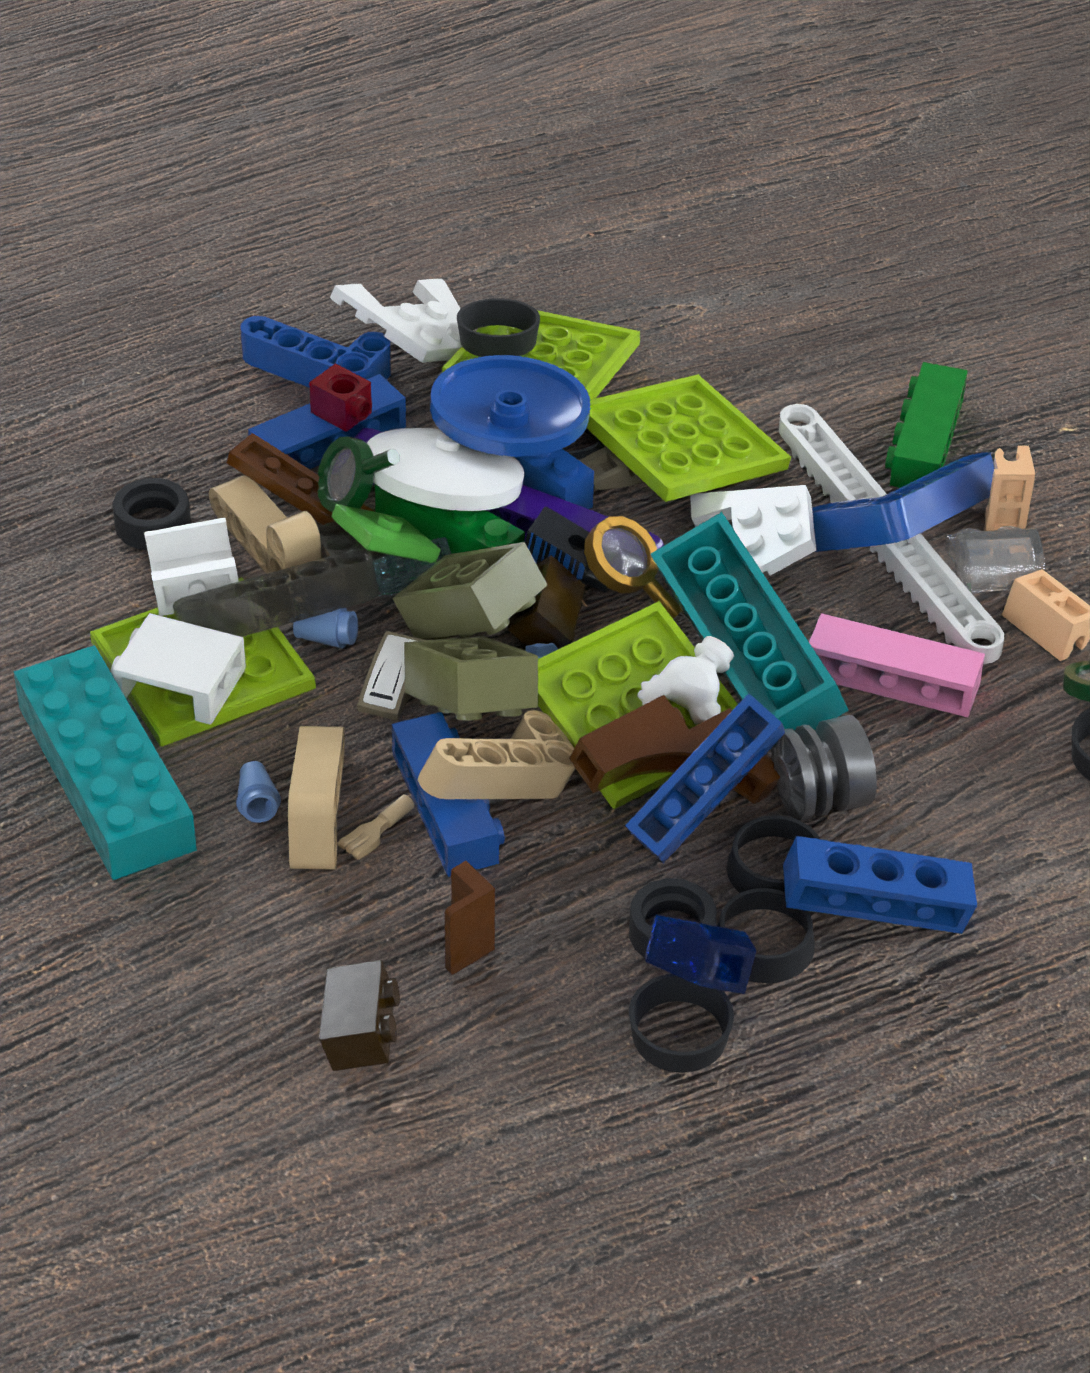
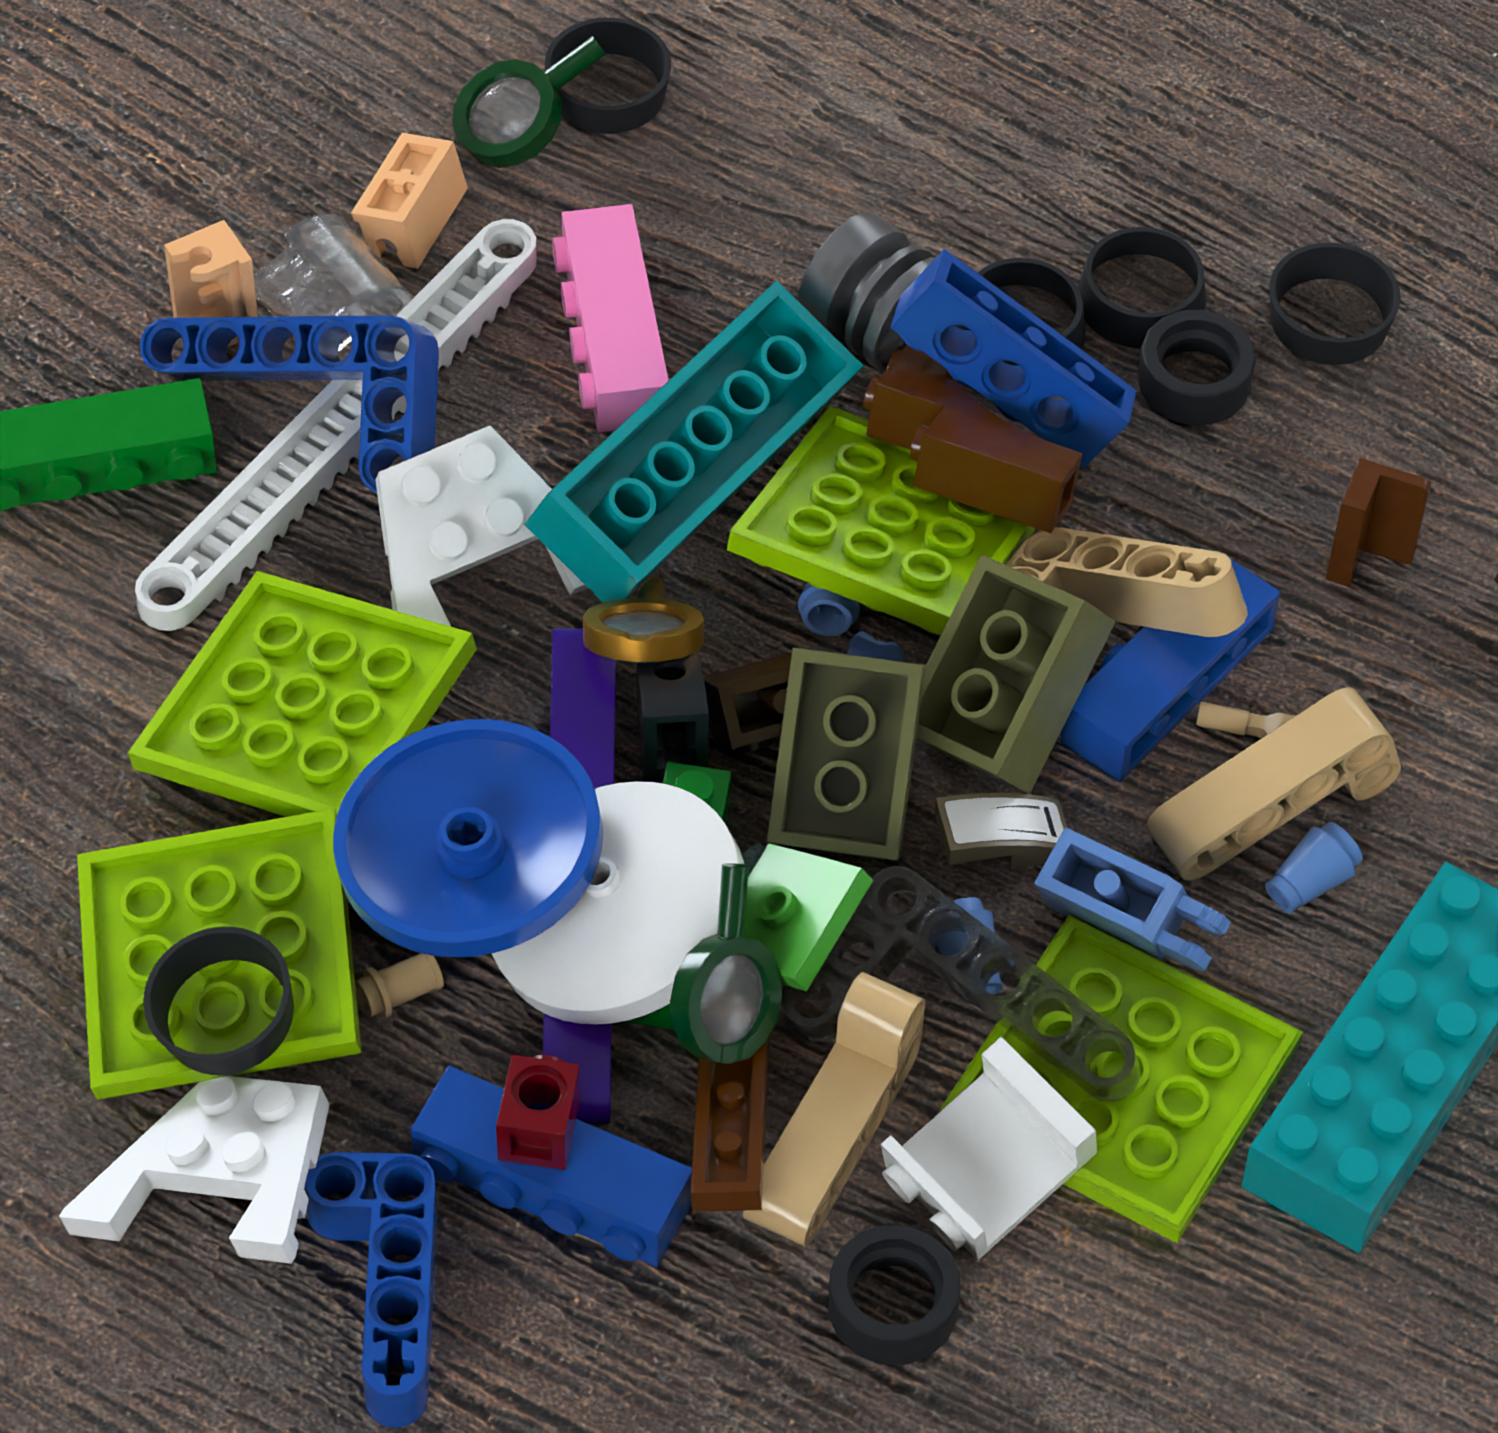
camera: 120 degrees left, 10 degrees up
white panel [111,613,246,725] -> none
white animal [637,636,734,725] -> none
clear blue slope [645,915,756,994] -> none
blue brick [783,836,977,934] -> none
none -> medium blue hinge [1034,827,1231,972]

